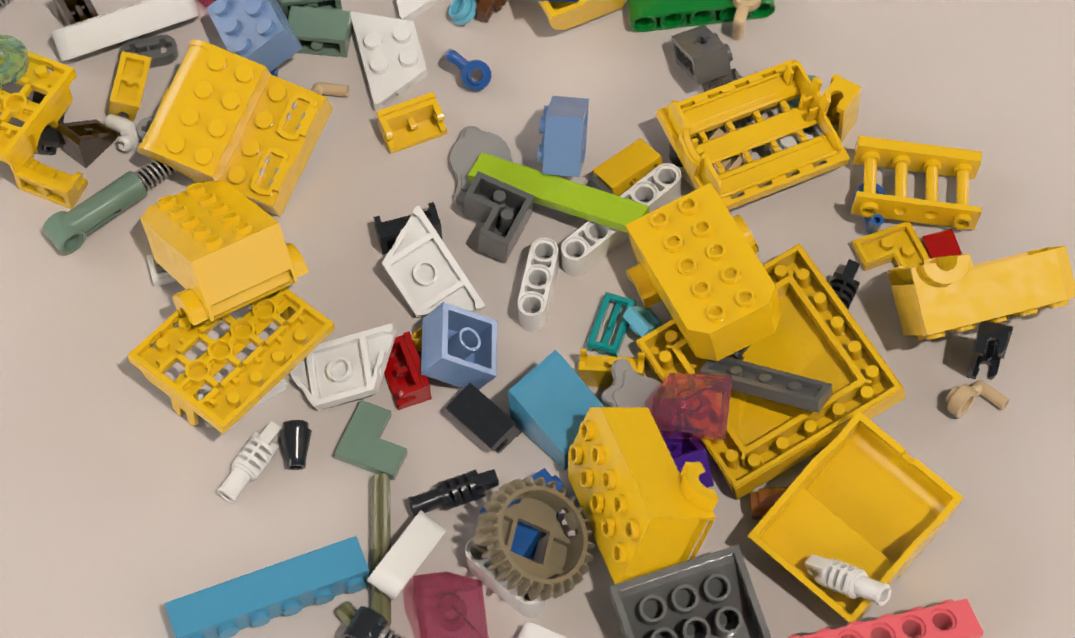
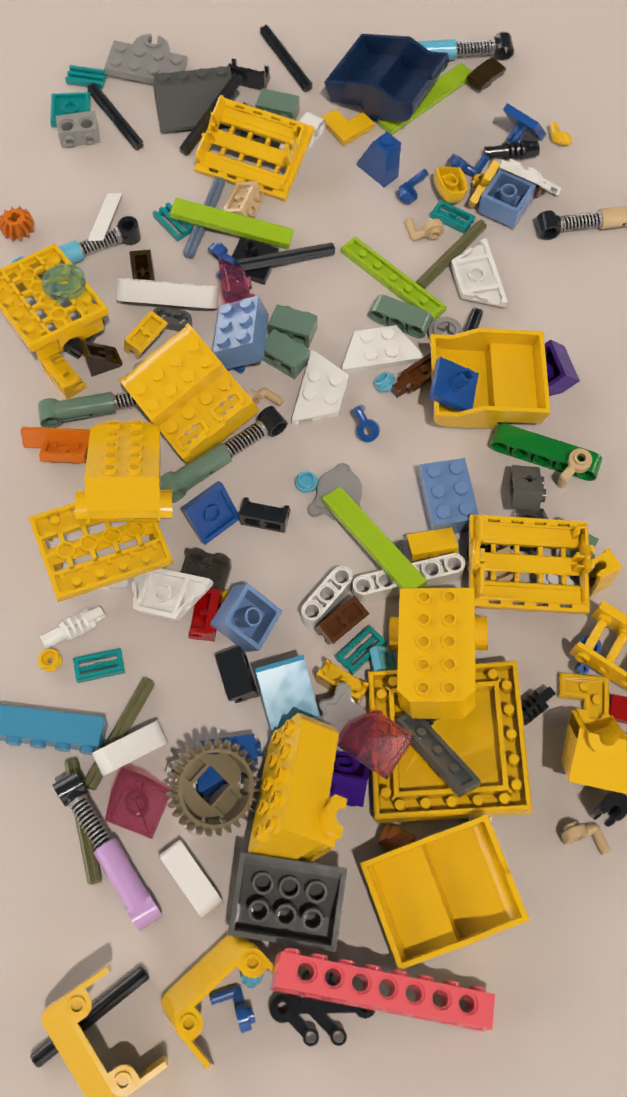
camera: 25 degrees right, 5 degrees up
white arm [105,114,139,152] -> none
black cone [279,420,312,470] -> none
sand green tile [334,400,408,480] -> none
yellow hinge [376,92,447,154] -> none
white wing [382,205,485,317] -> none
black hinge [408,469,499,517] -> none
dark grey brick [463,171,535,263] -> none
medium blue brick [537,96,589,177] -> none
white hinge [804,554,892,606] -> none
none -> orange bracket [20,427,90,464]
none -> yellow plate [38,649,62,672]
none -> teal tile [73,648,126,683]
none -> piece [160,406,288,503]
none -> blue tile [181,481,240,545]
none -> clear smoke bracket [181,547,232,592]
none -> medium azure plate [295,471,318,493]
none -> reddish brown hinge [315,596,370,645]
none -> medium blue brick [418,458,479,534]

